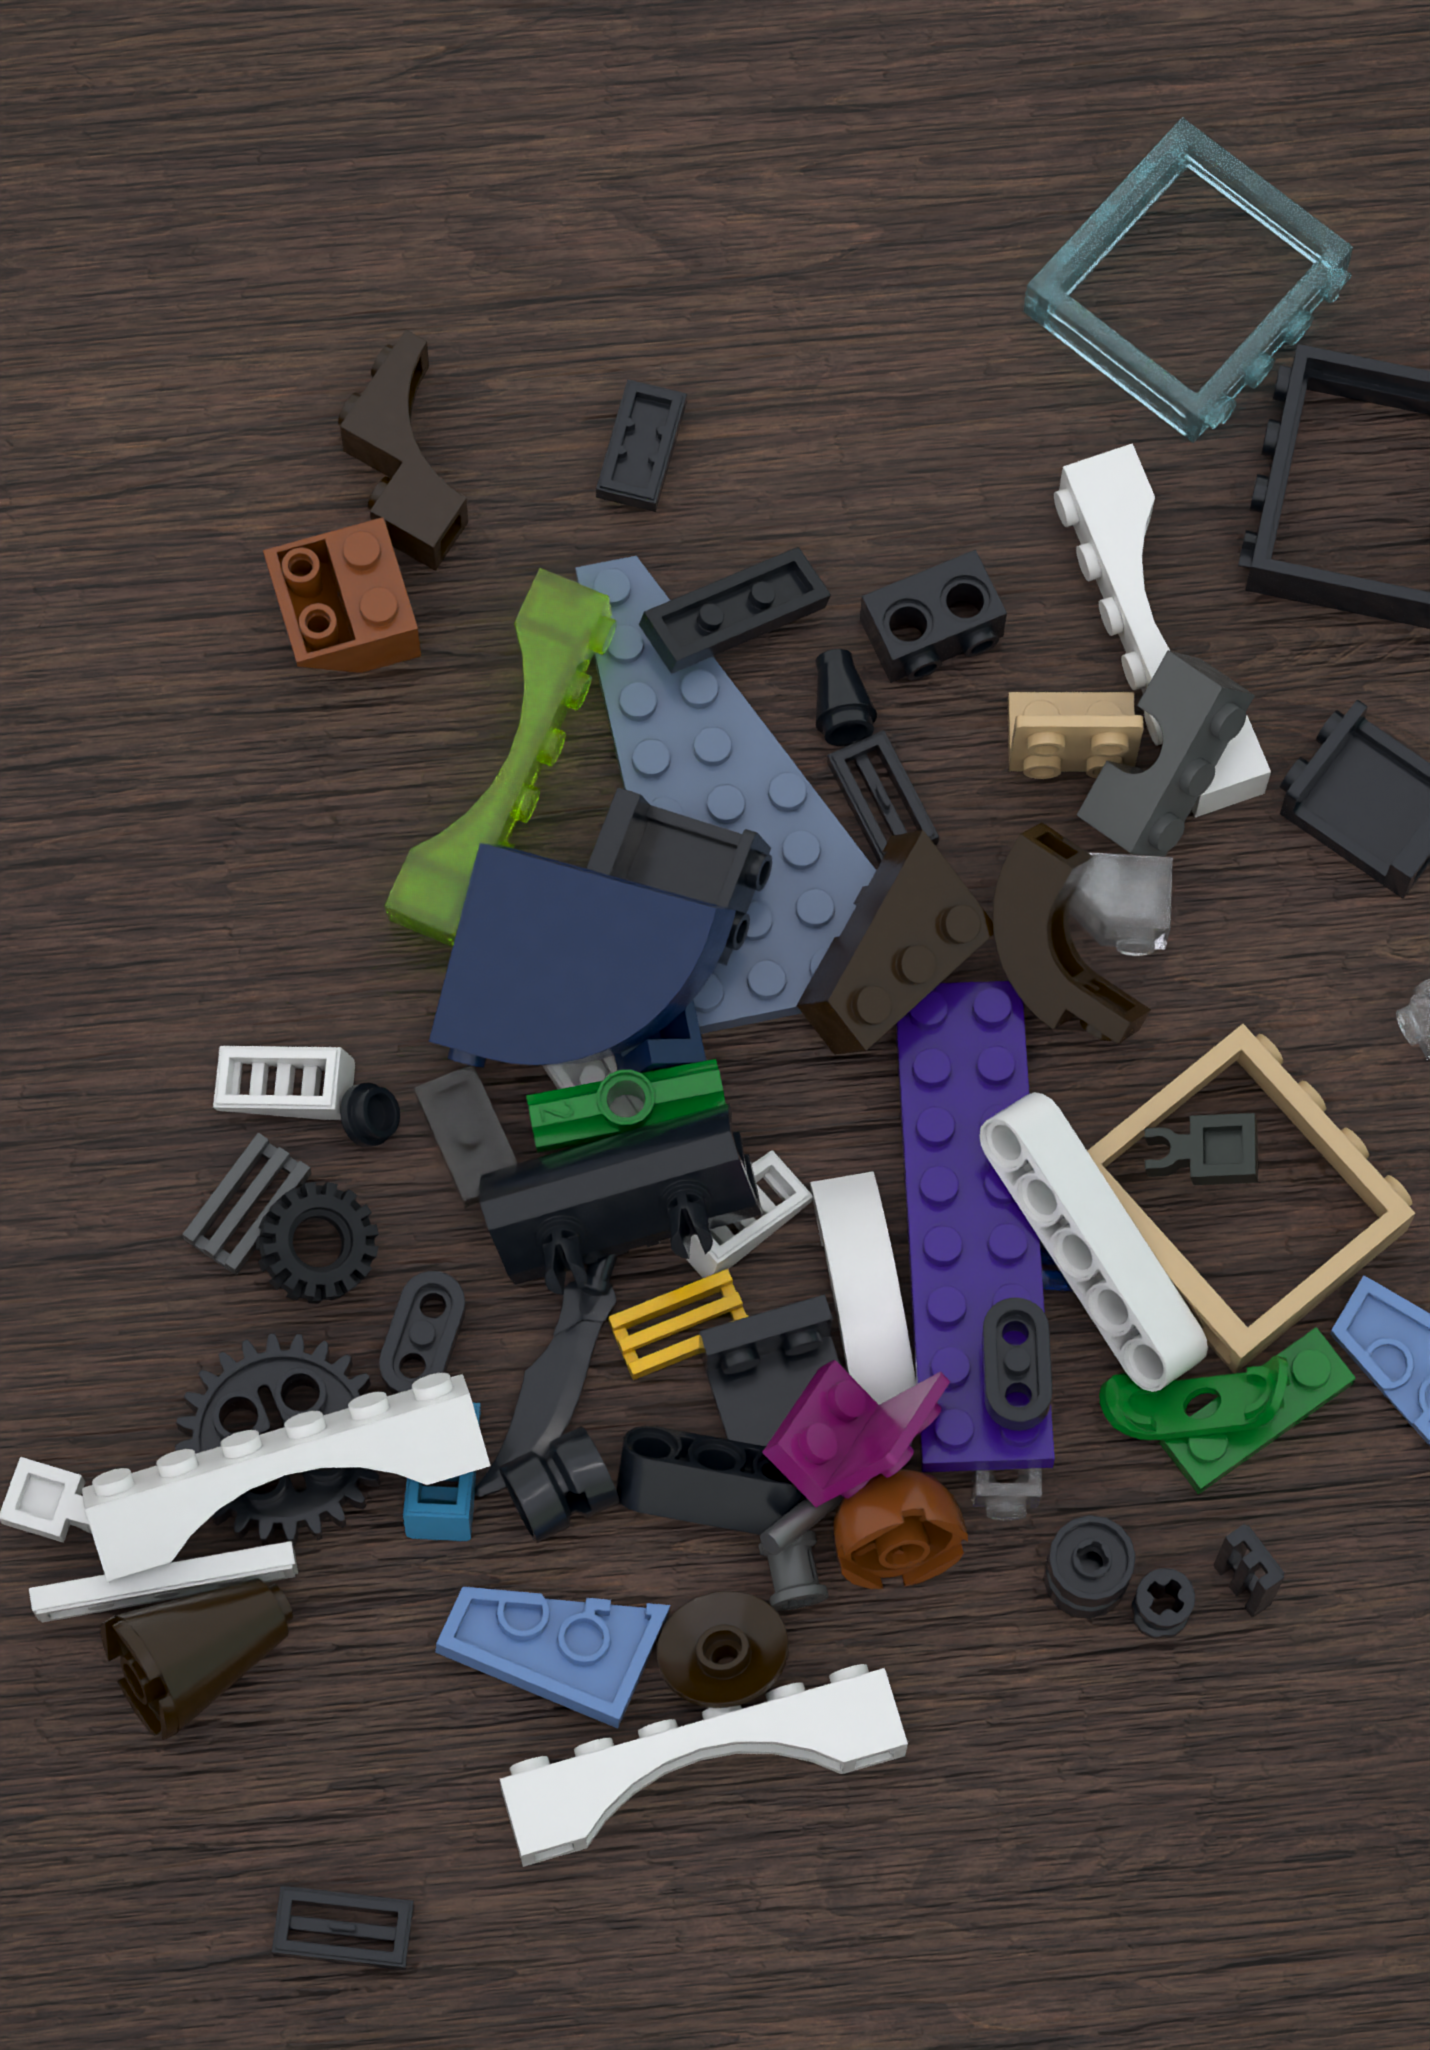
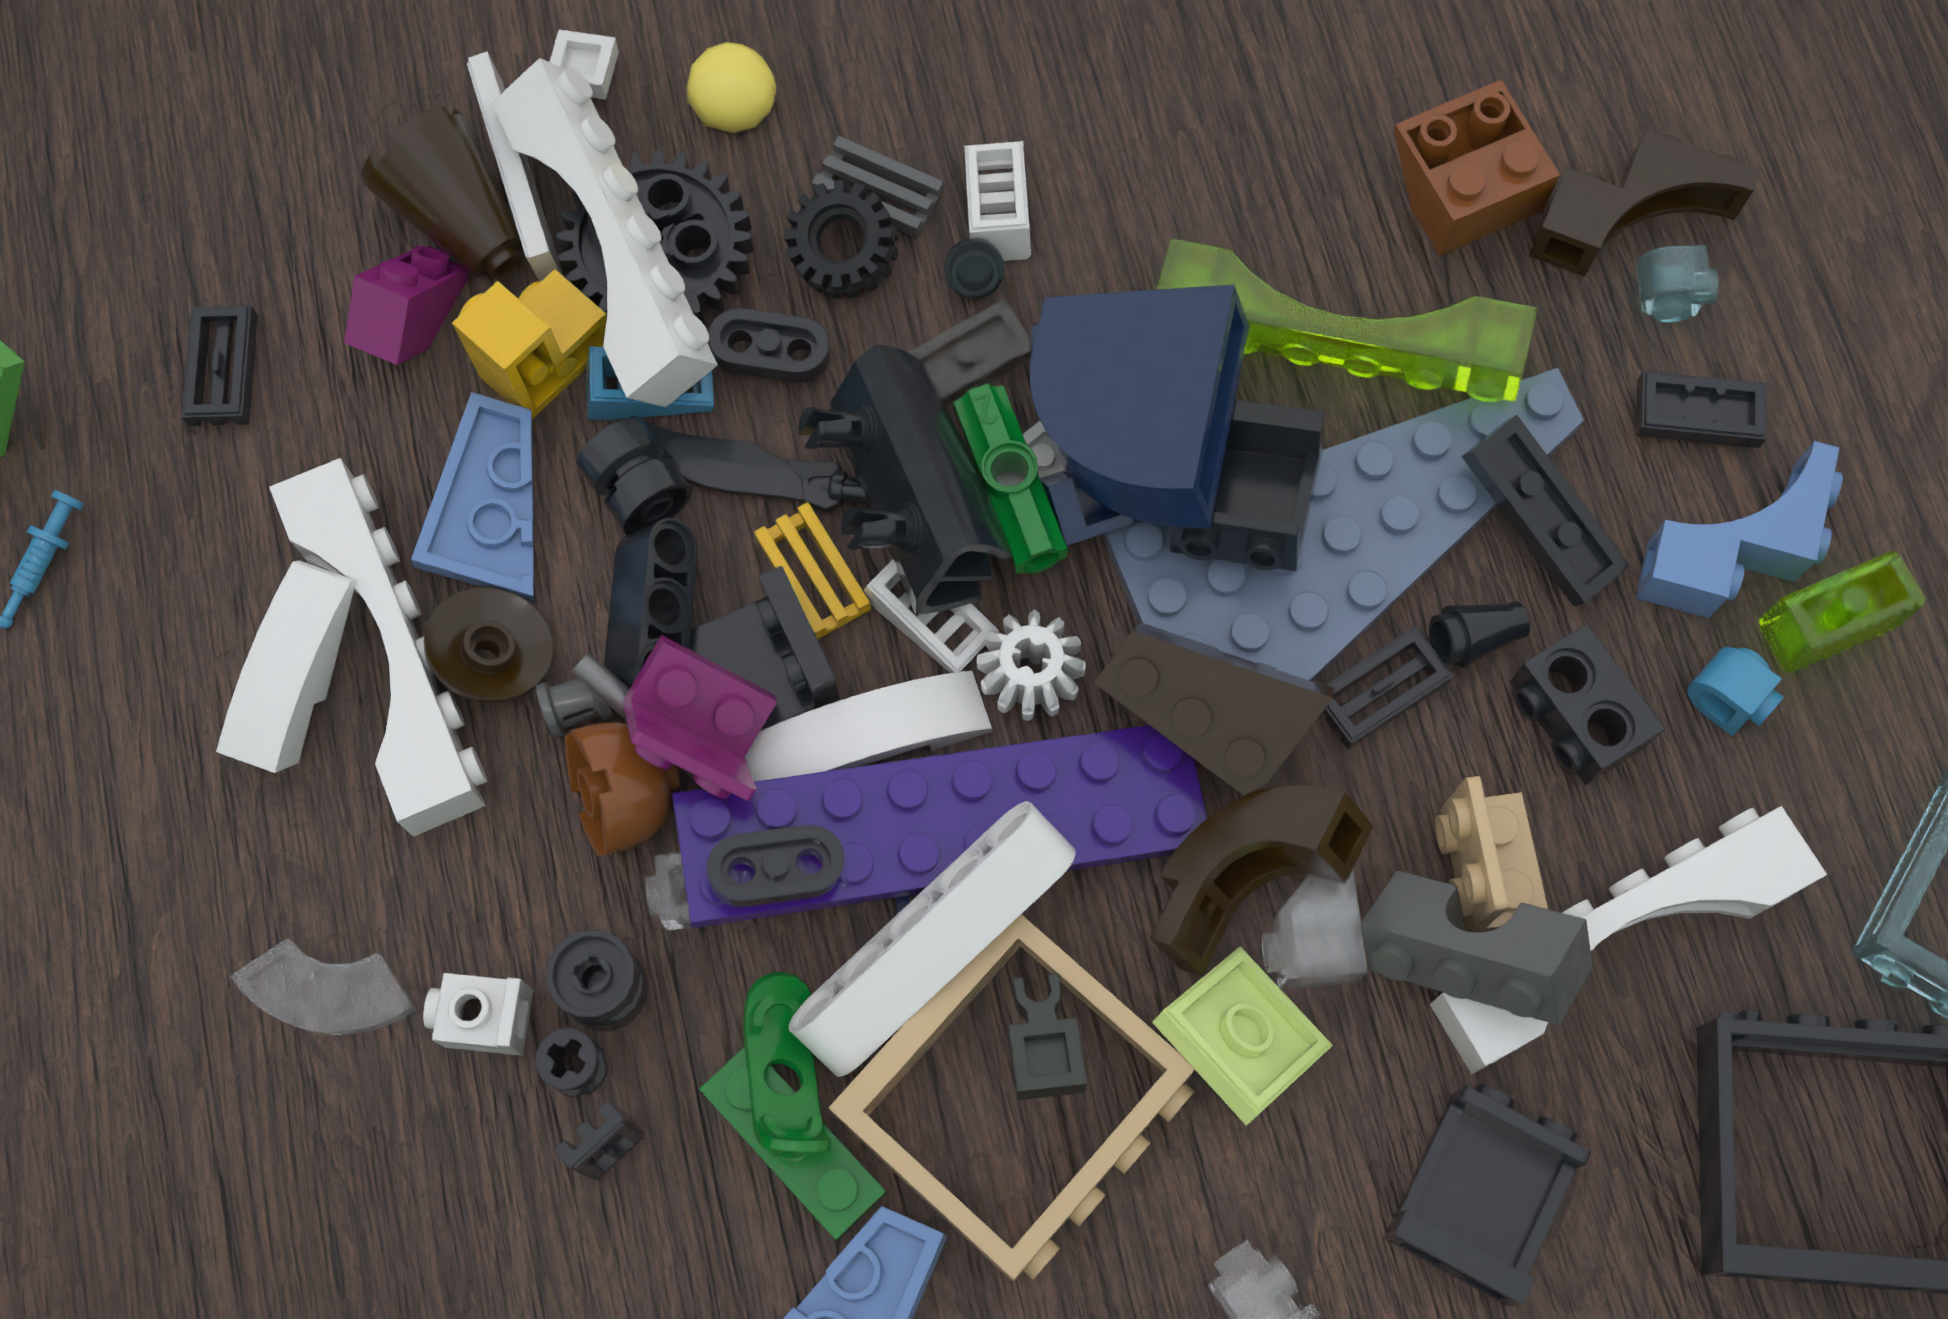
camera: 85 degrees right, 0 degrees up
none -> white slope [216,560,356,773]
none -> clear tile [230,938,418,1035]
none -> magenta slope [344,246,470,365]
none -> white brick [423,973,534,1056]
none -> yellow brick [452,269,607,419]
none -> light yellow hair [687,42,776,133]
none -> white gear [977,609,1086,722]
none -> yellowish green plate [1152,946,1333,1126]
none -> medium blue arch [1635,441,1843,618]
none -> clear light blue plate [1637,245,1719,323]
none -> dark azure plate [1687,647,1784,737]
none -> clear neon green brick [1758,550,1925,674]

